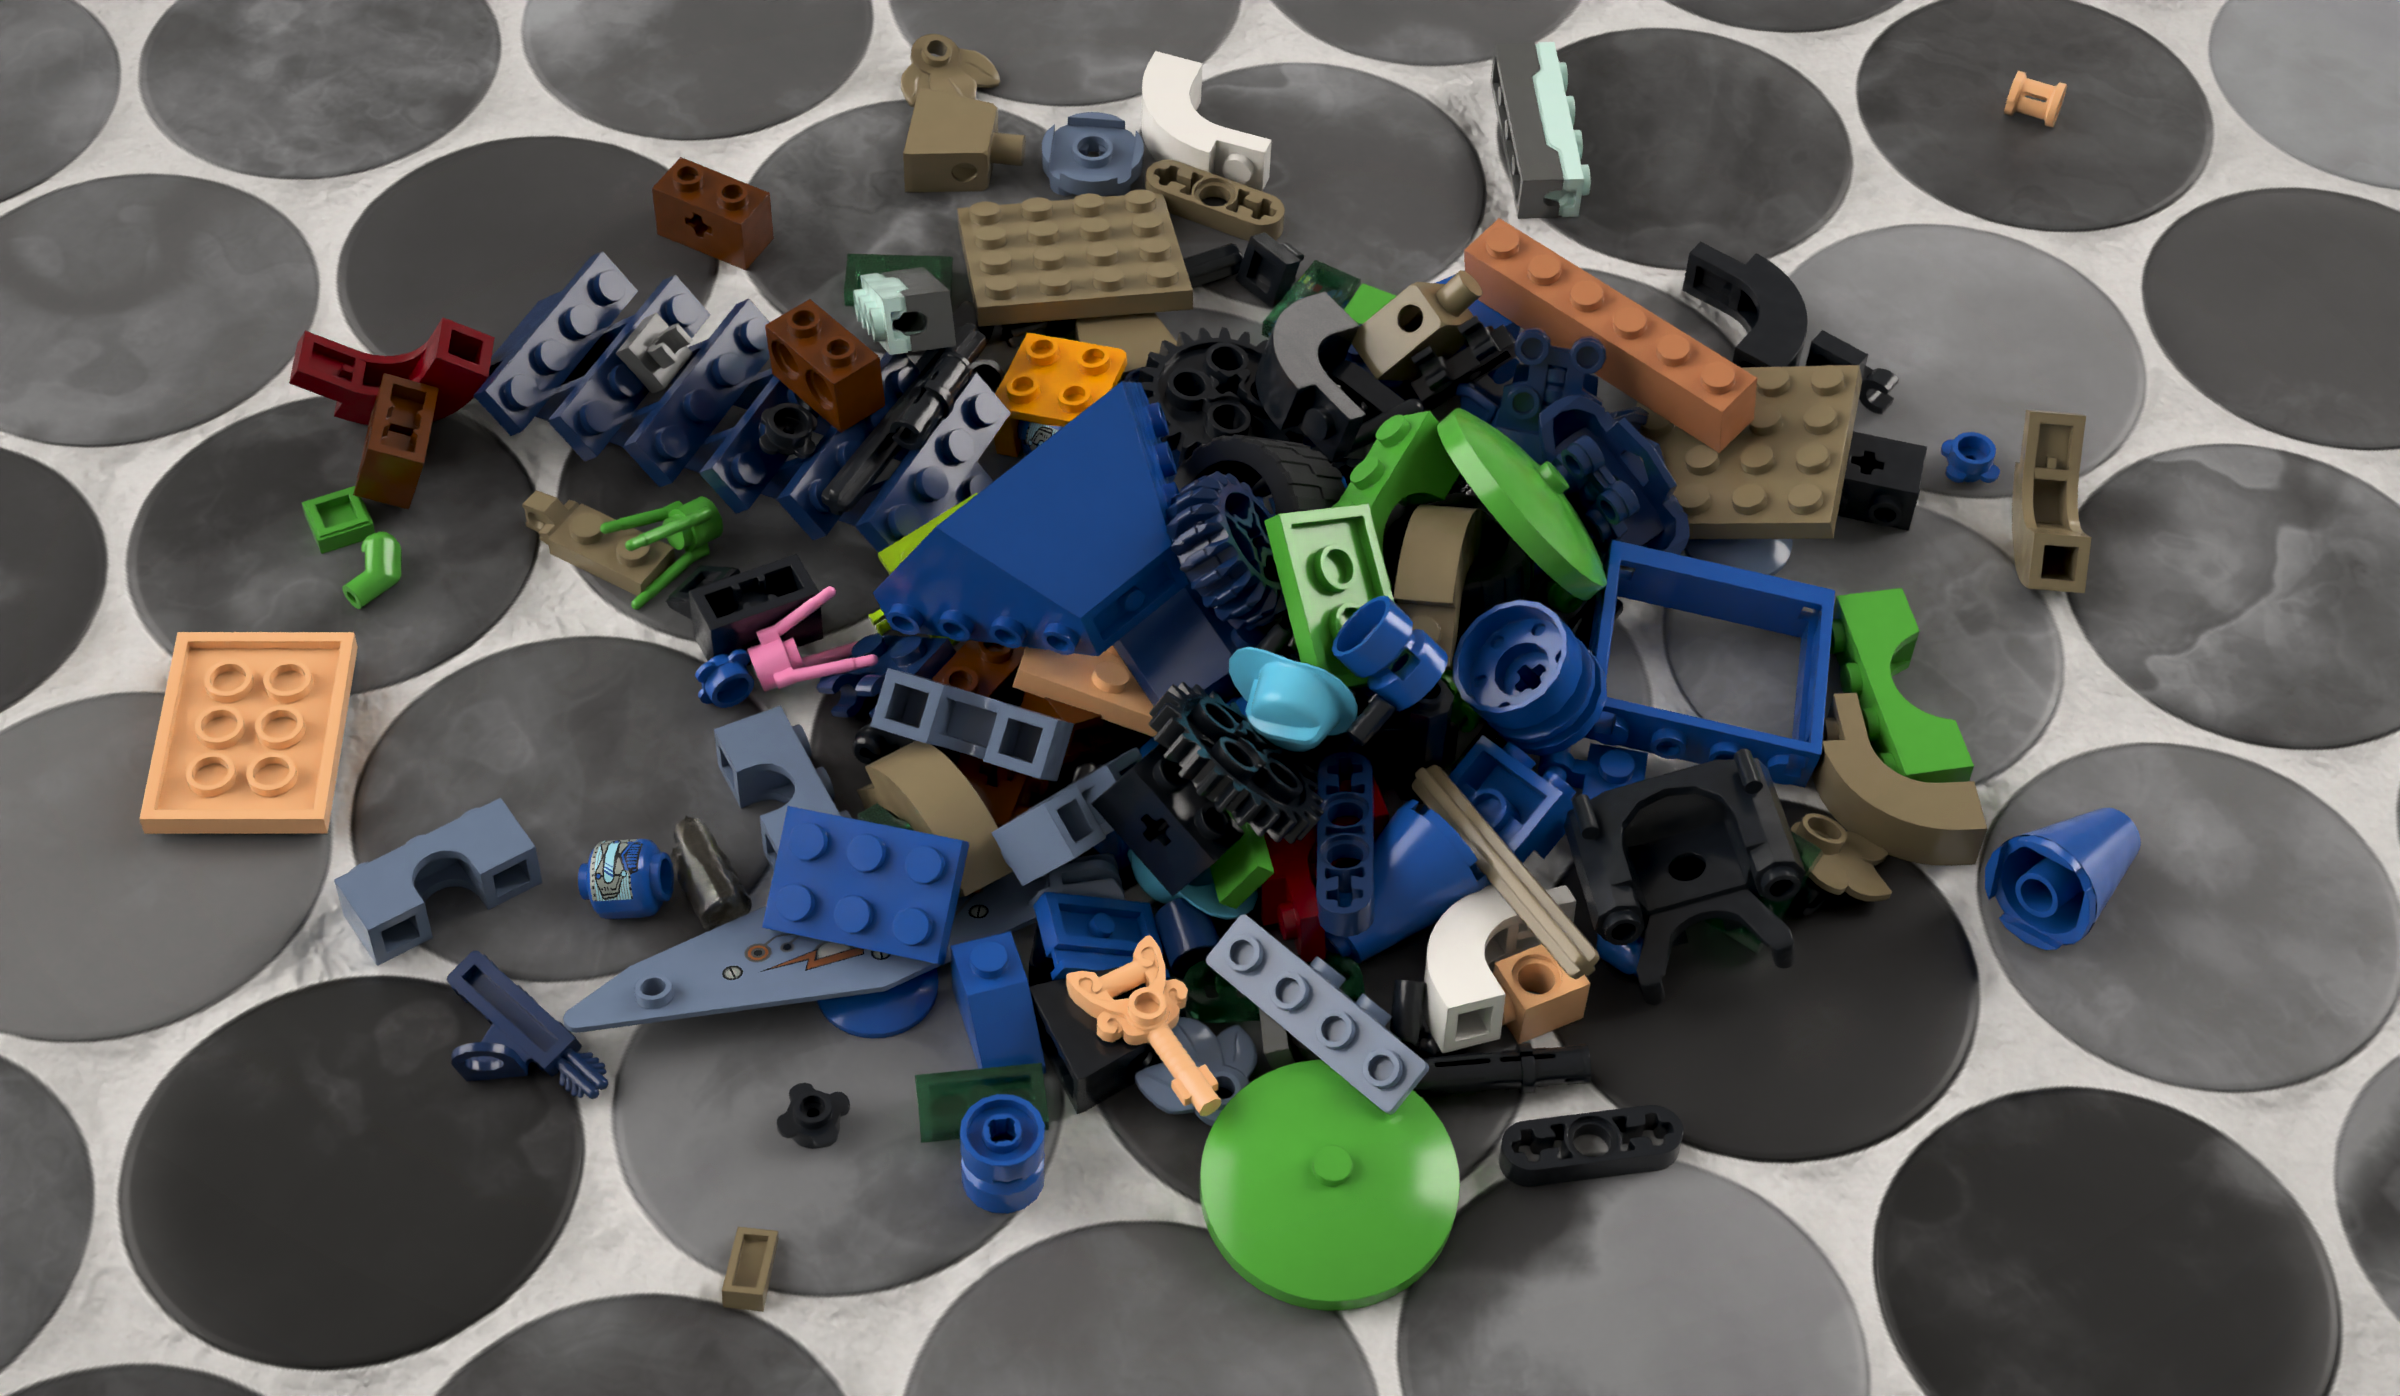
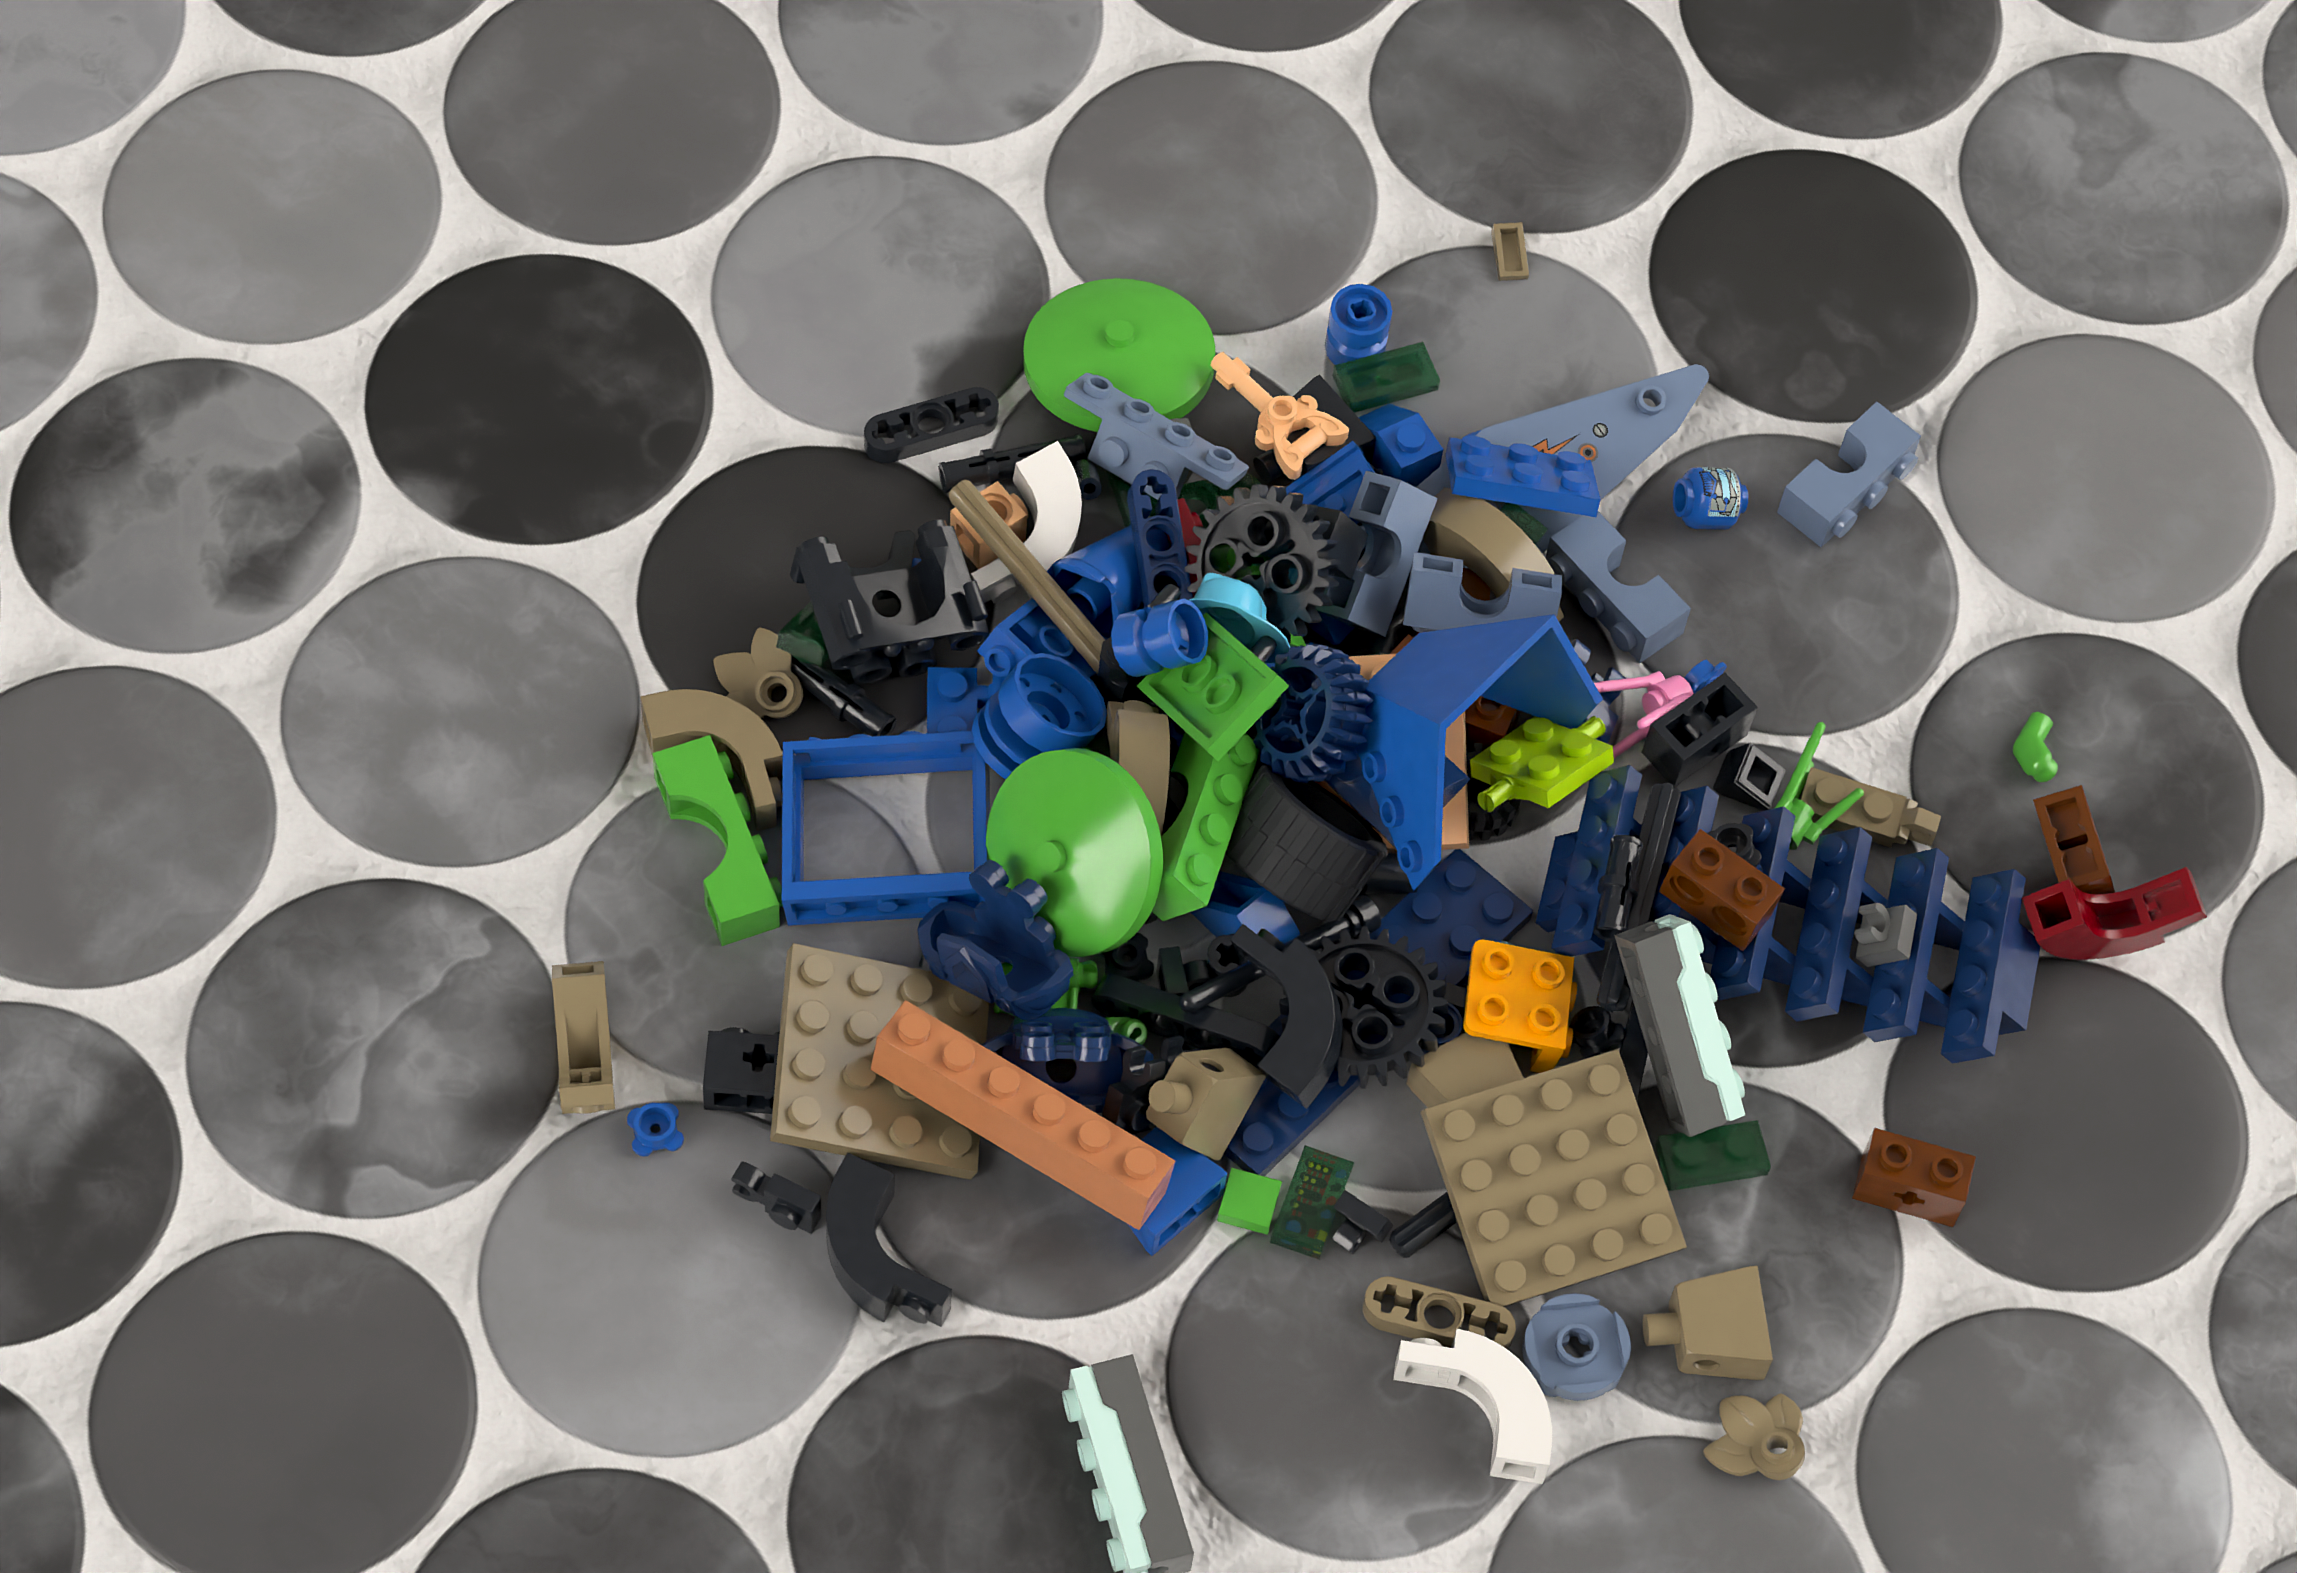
camera: 165 degrees right, 10 degrees up
light nougat plate [139,632,358,834] -> none
bright green tile [302,486,375,554] -> none
dark blue piece [447,950,608,1099] -> none
clear smoke hinge [670,815,752,931] -> none
black plate [777,1083,850,1149] -> none
sand blue plate [1135,1017,1257,1126] -> none
blue cone [1985,808,2141,950] -> none

